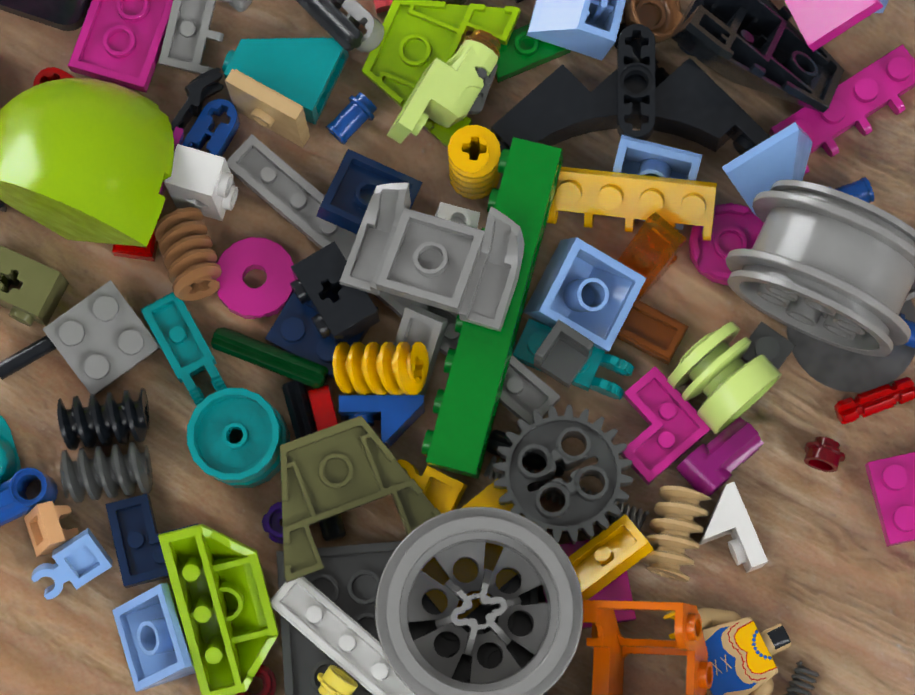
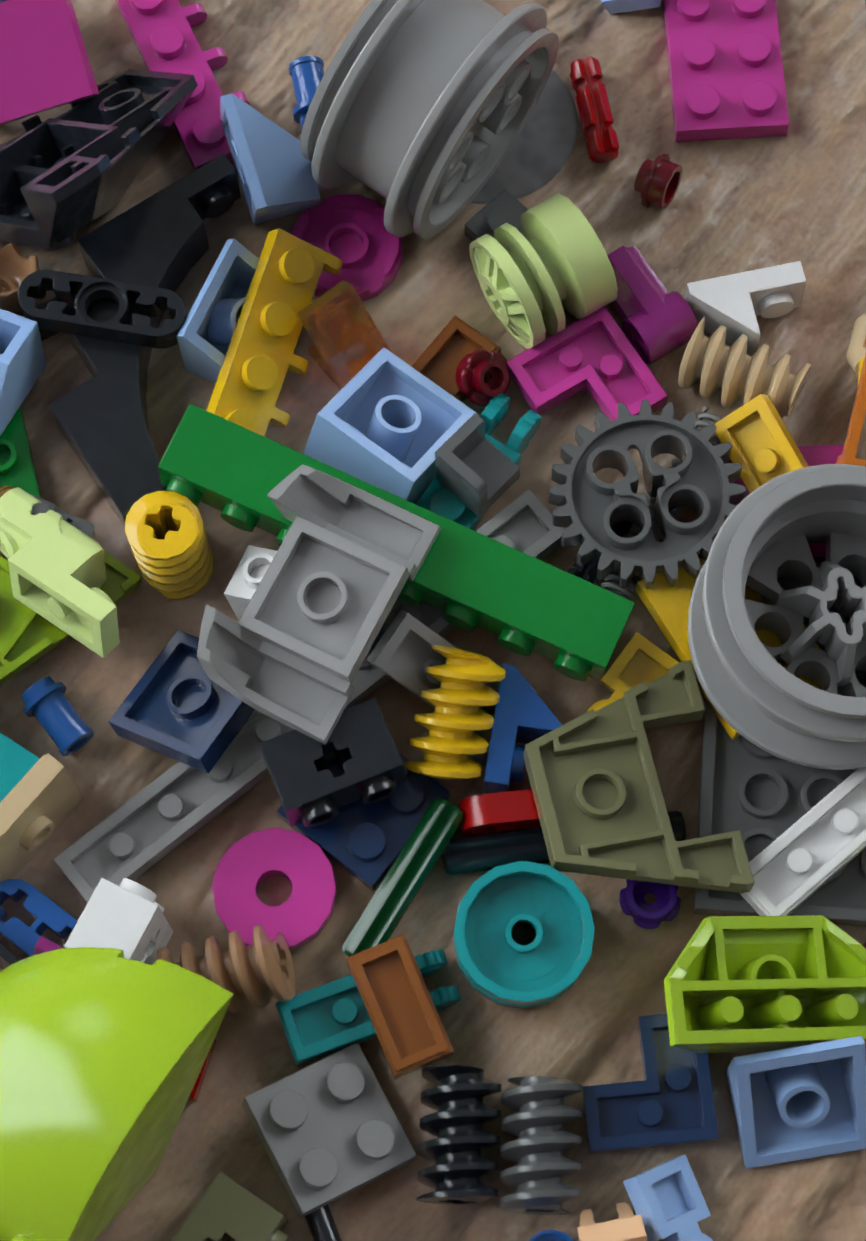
camera: 80 degrees left, 5 degrees down
none -> dark orange tile [346,934,454,1079]
none -> dark red plate [455,348,510,406]

